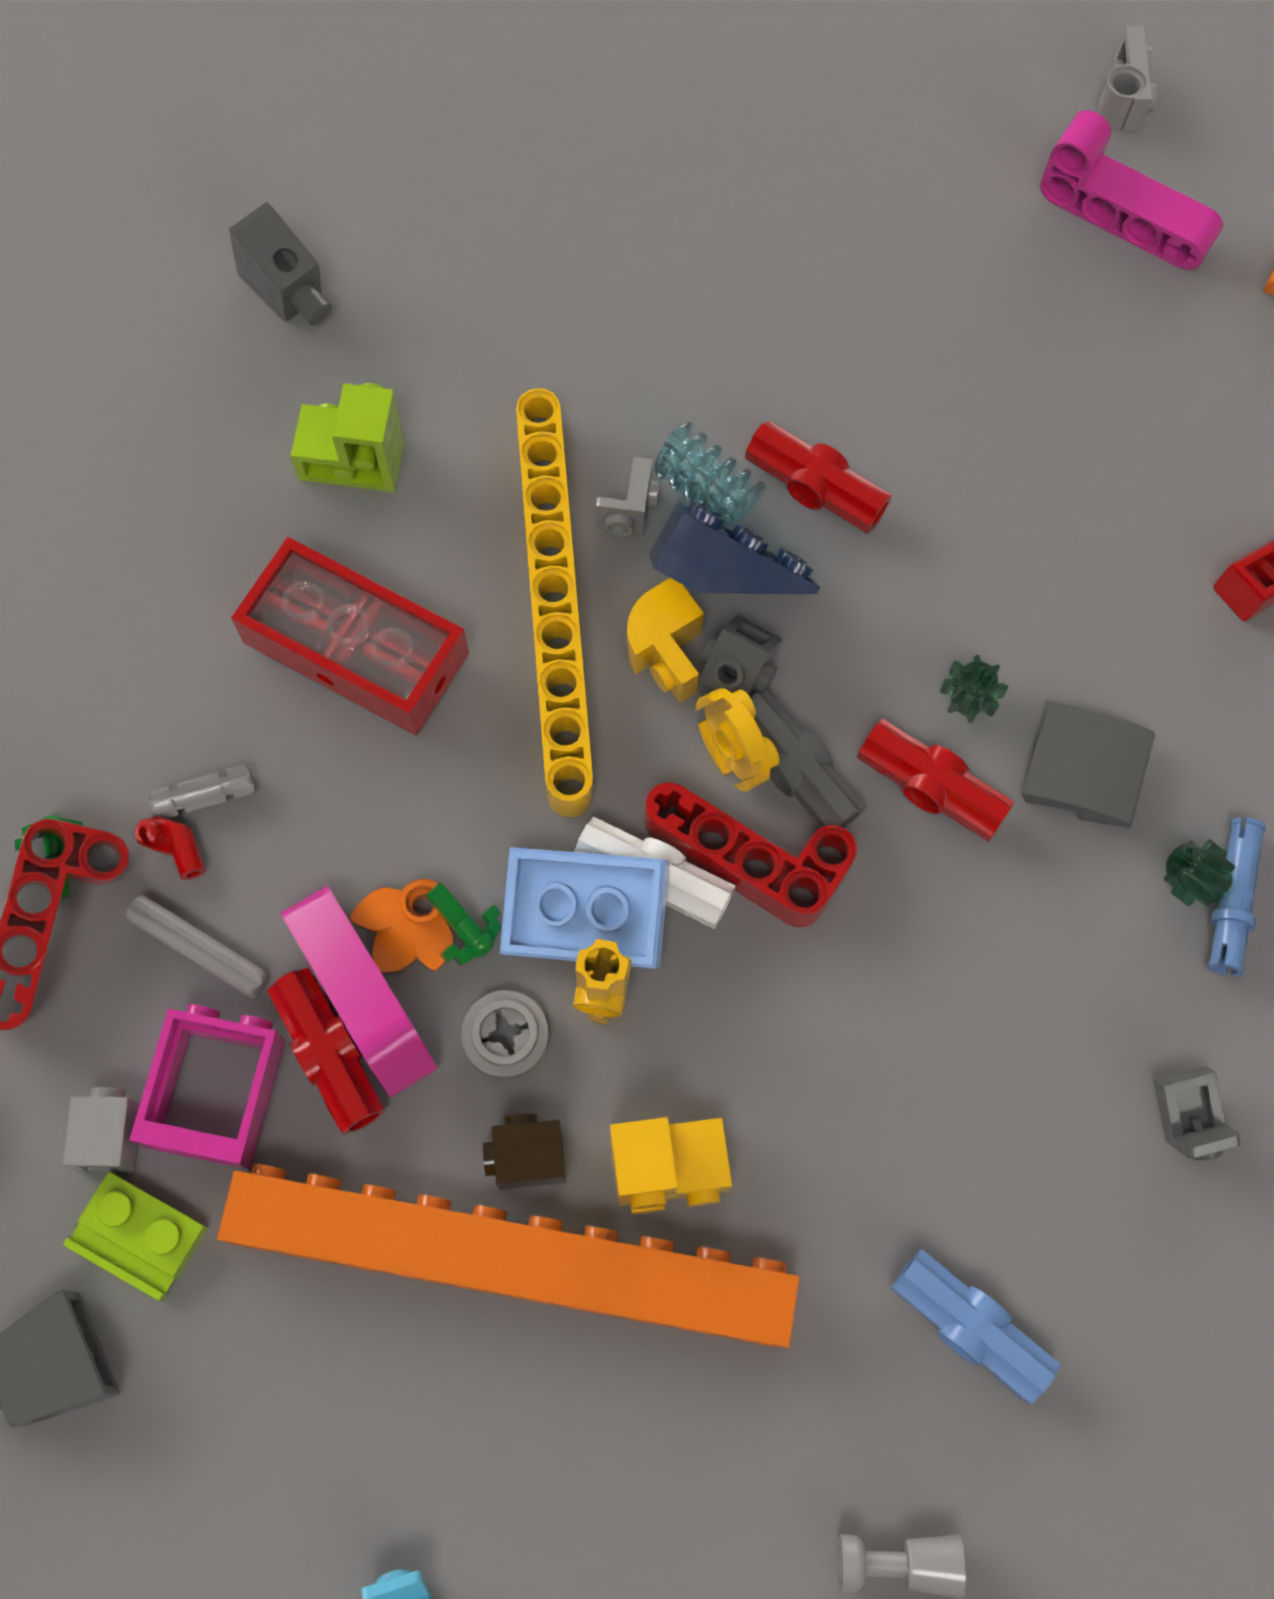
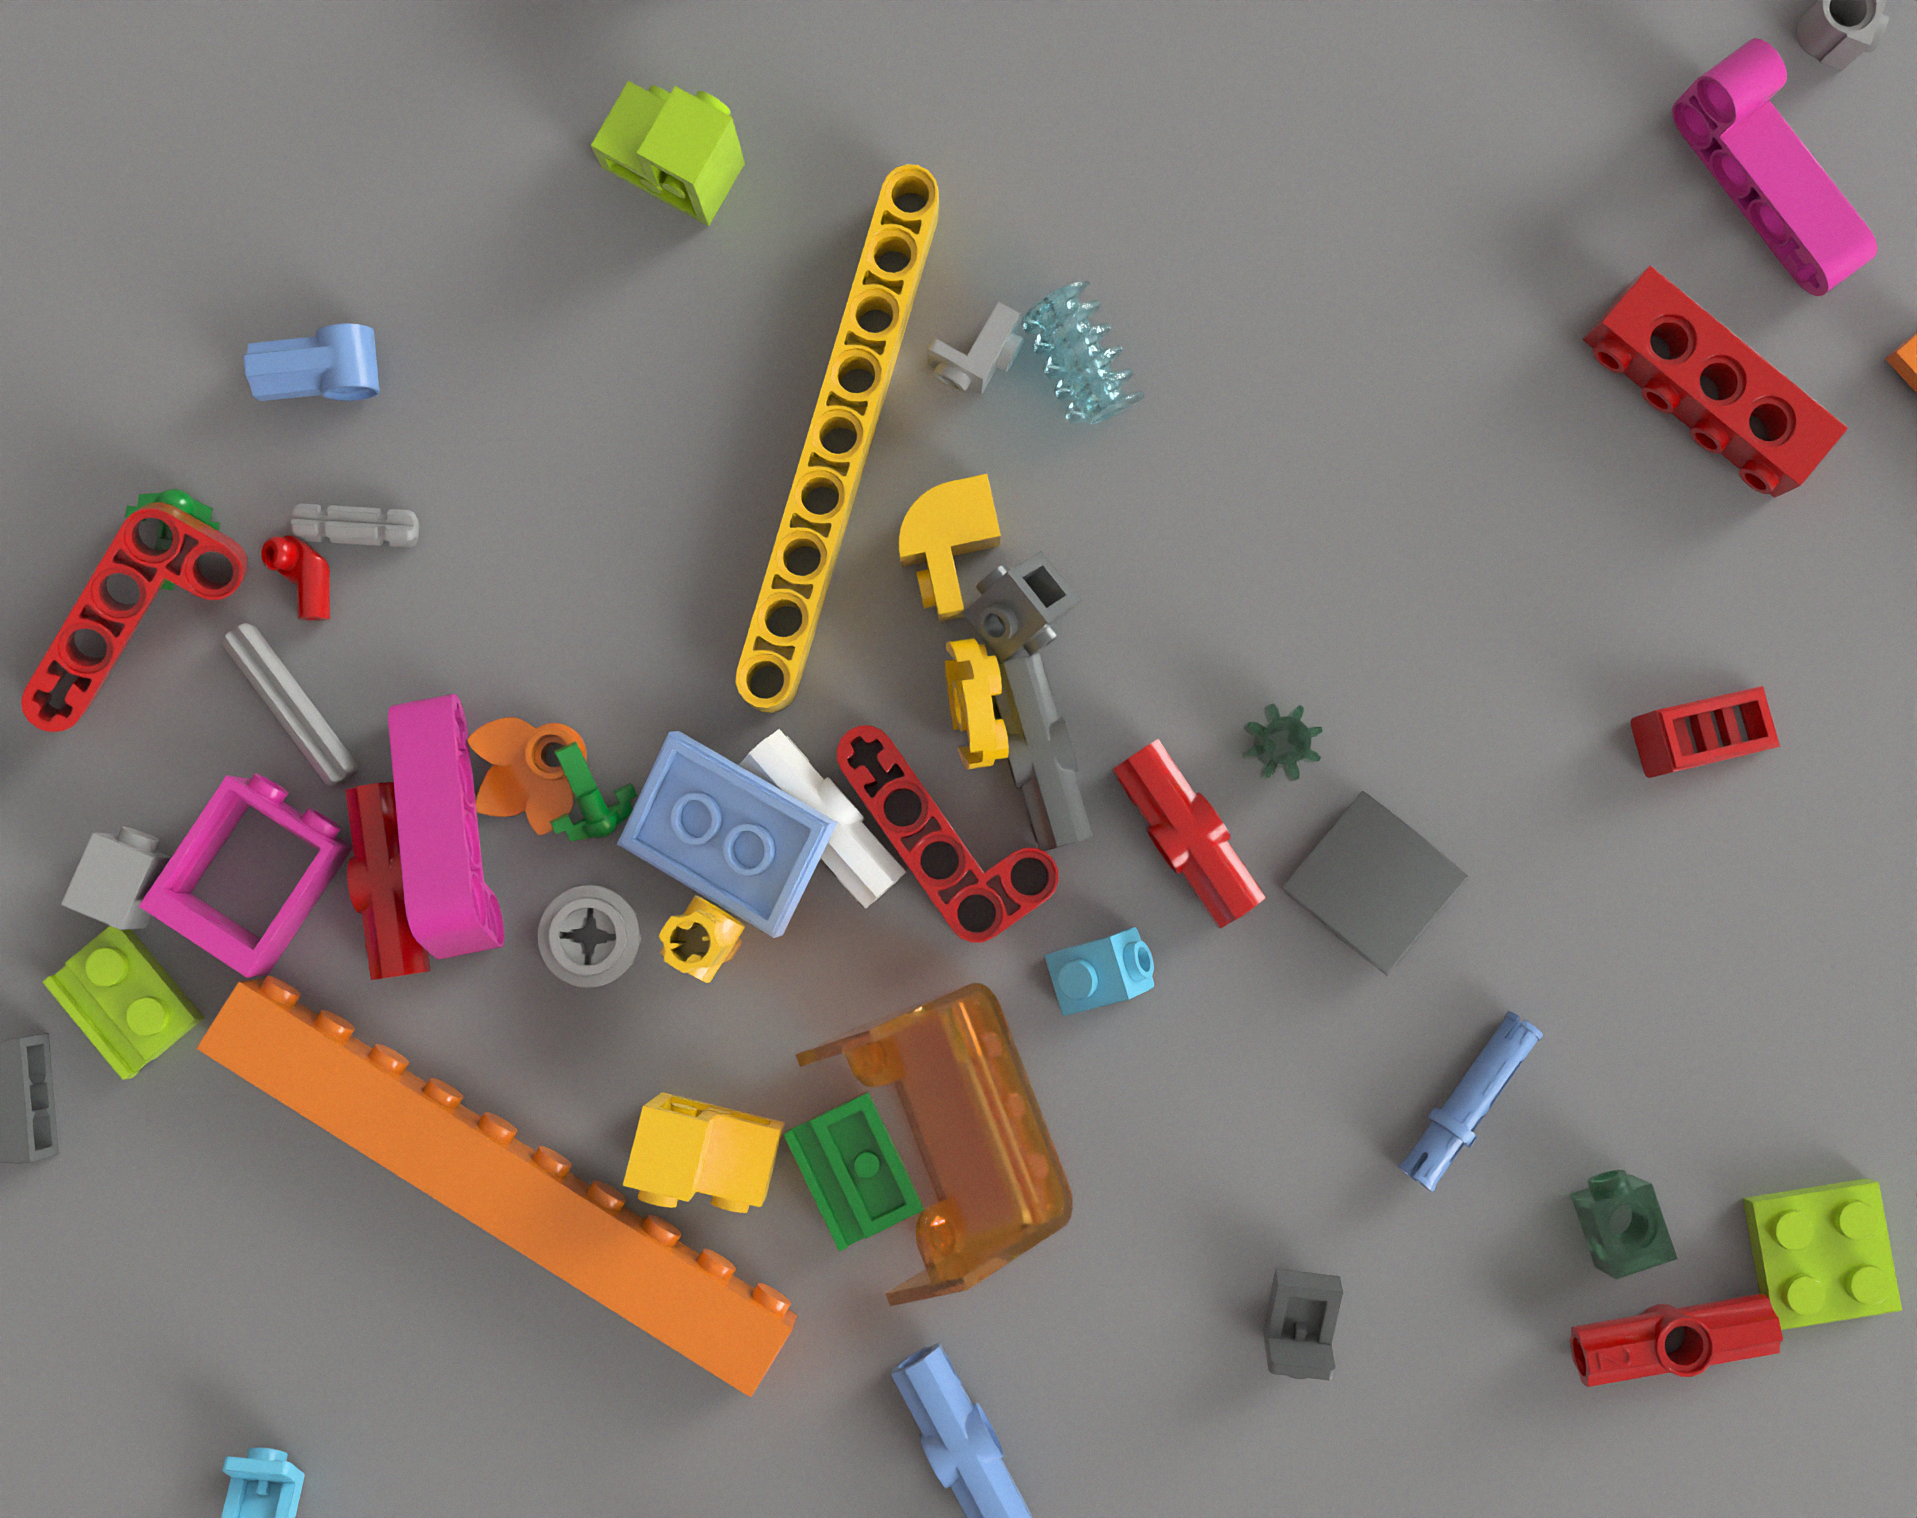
camera: 20 degrees right, 15 degrees up
brick [231,536,469,736] -> none
dark brown brick [483,1113,566,1190] -> none
dark blue slope [649,500,820,594] -> none
red piece [745,420,892,534] -> none
clear green gear [1164,839,1235,906] -> none
none -> medium blue piece [244,324,380,401]
none -> green plate [783,1090,924,1252]
none -> clear orange windscreen [795,983,1073,1306]
none -> medium azure bracket [1044,927,1154,1016]
none -> red brick [1582,265,1848,498]

